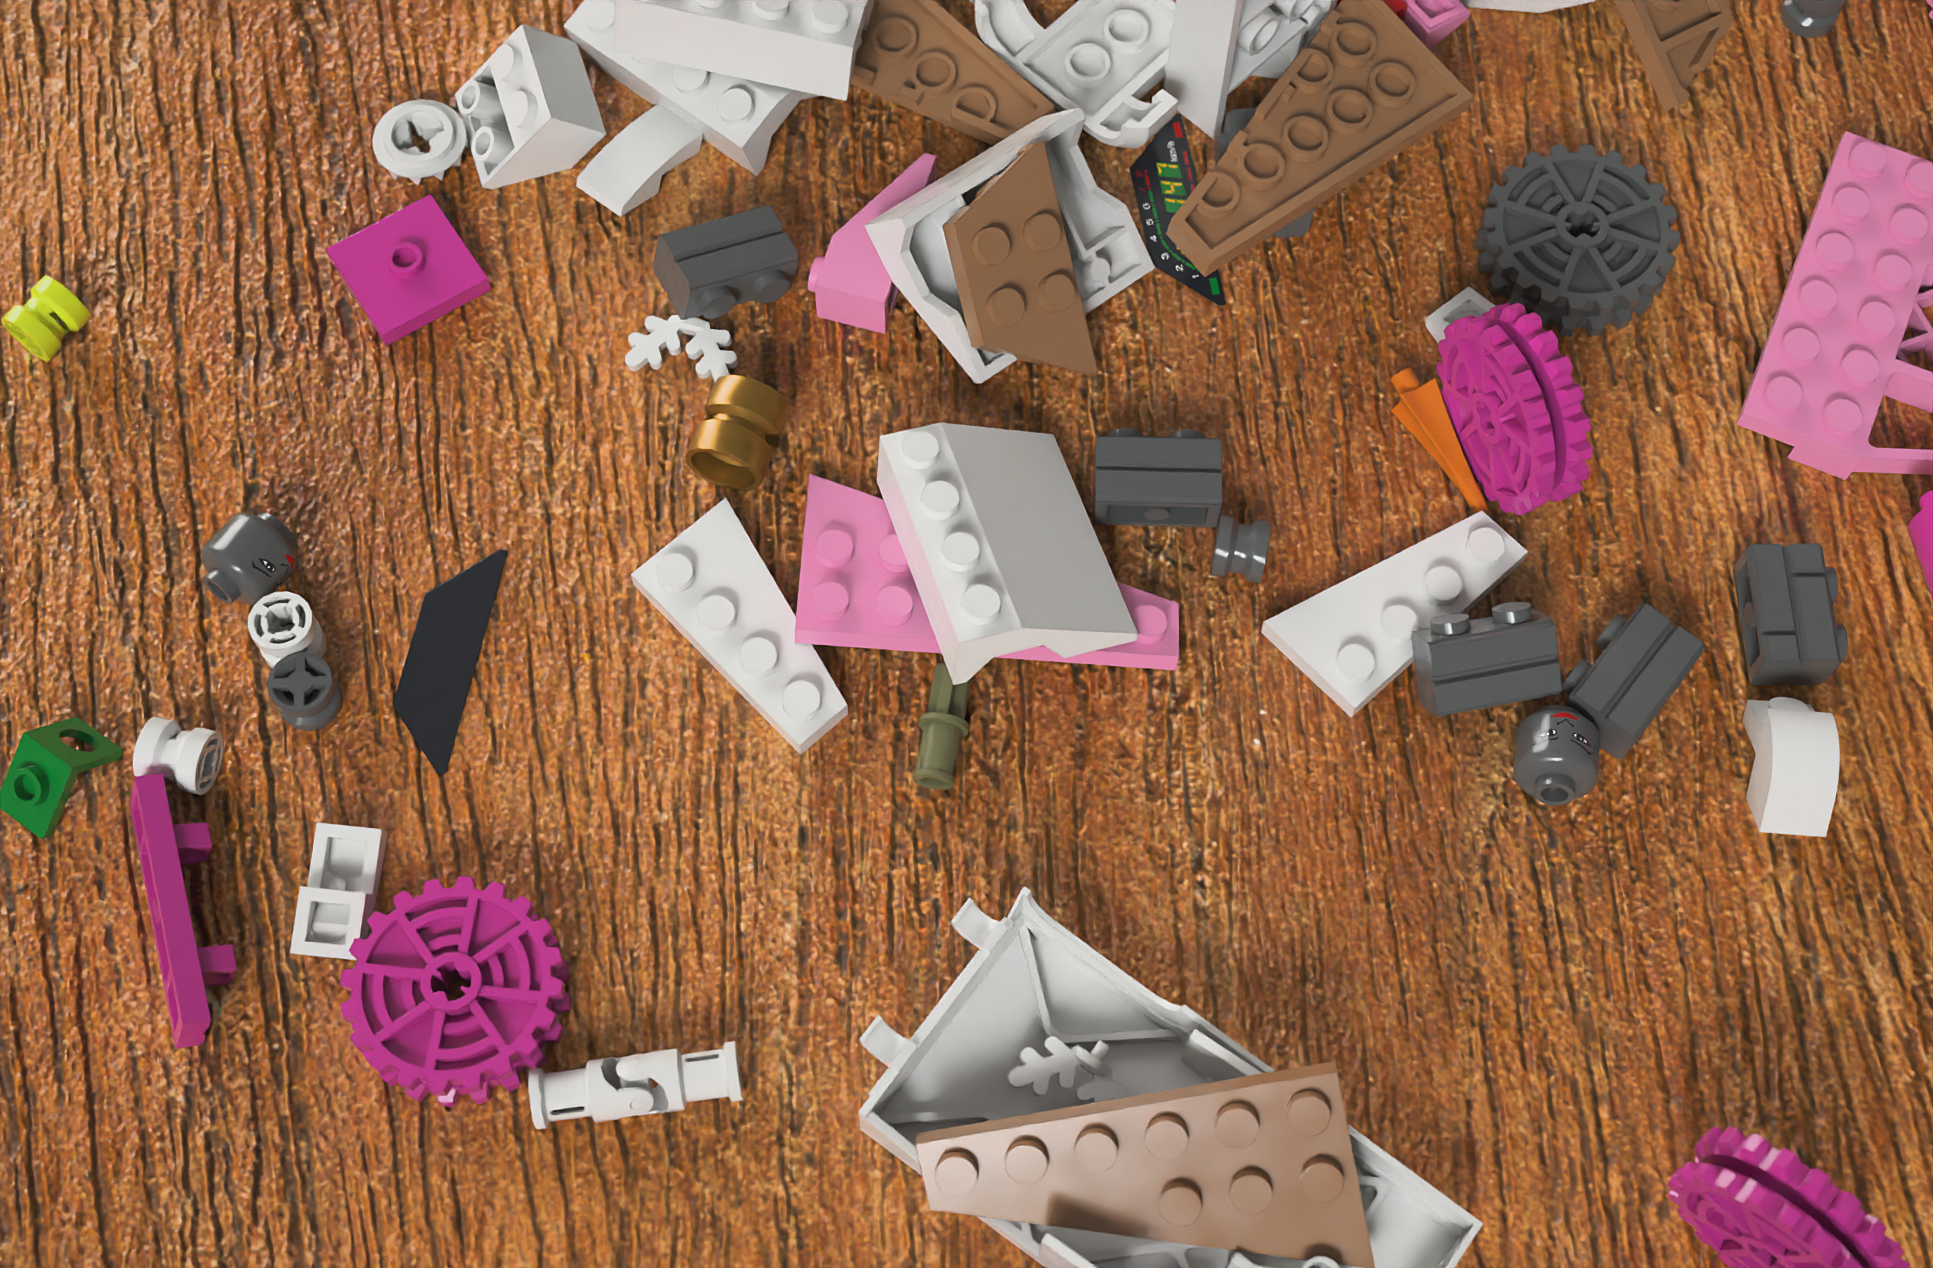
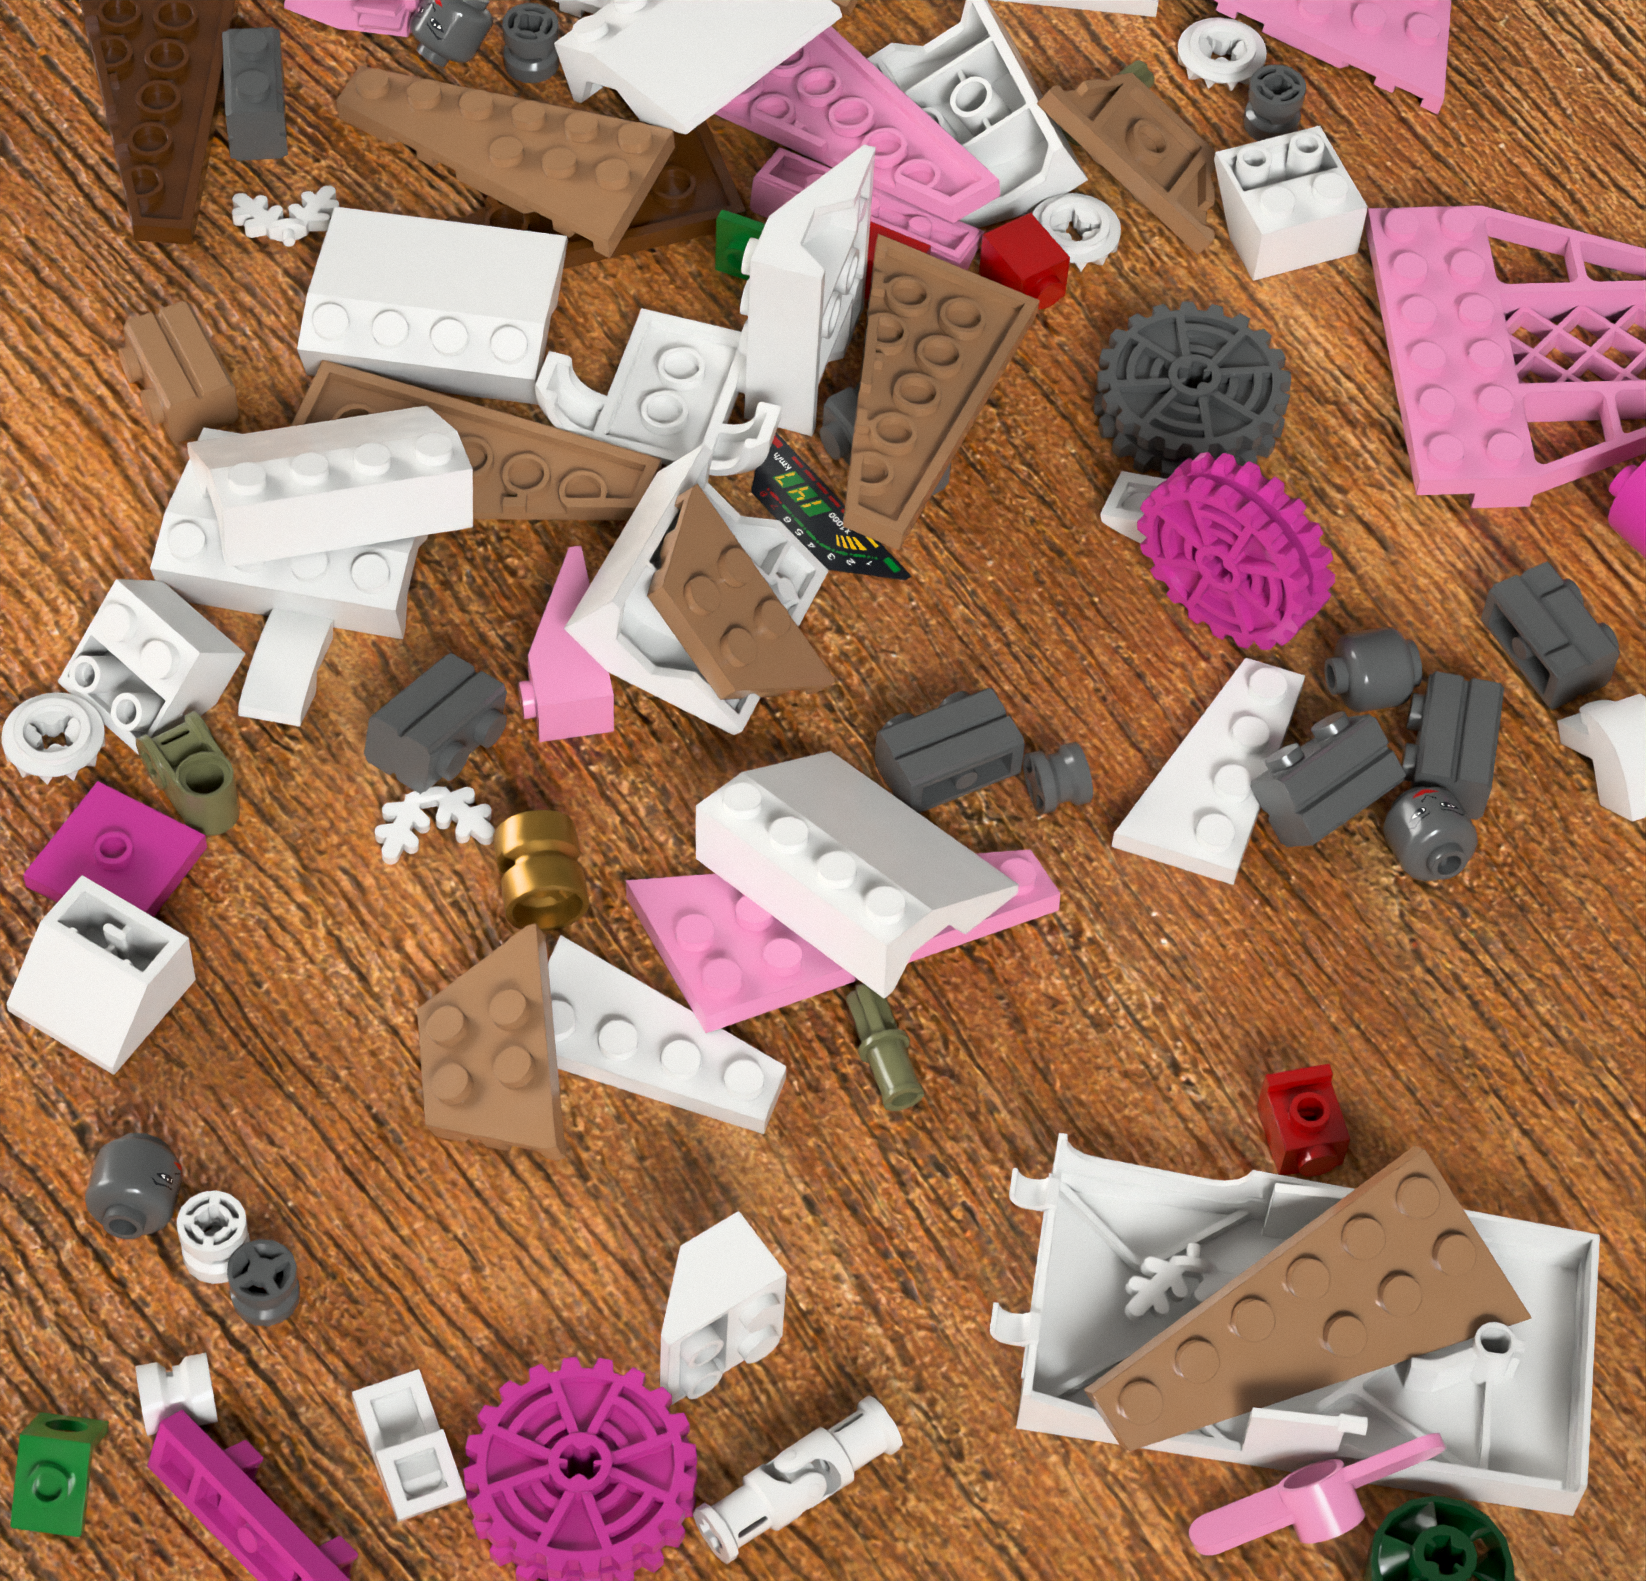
camera: 30 degrees left, 10 degrees down
black sticker [393,550,508,775] -> none
orange piece [1391,367,1489,514] -> none
none -> white slope [6,875,196,1075]
none -> olive piece [136,711,240,836]
none -> medium nougat wing [417,923,566,1161]
none -> white slope [660,1211,787,1405]
none -> red brick [979,212,1070,309]
none -> white gear [1032,193,1121,272]
none -> white slope [1214,126,1368,281]
none -> red brick [1257,1063,1351,1177]
none -> dark grey head [1324,627,1422,713]

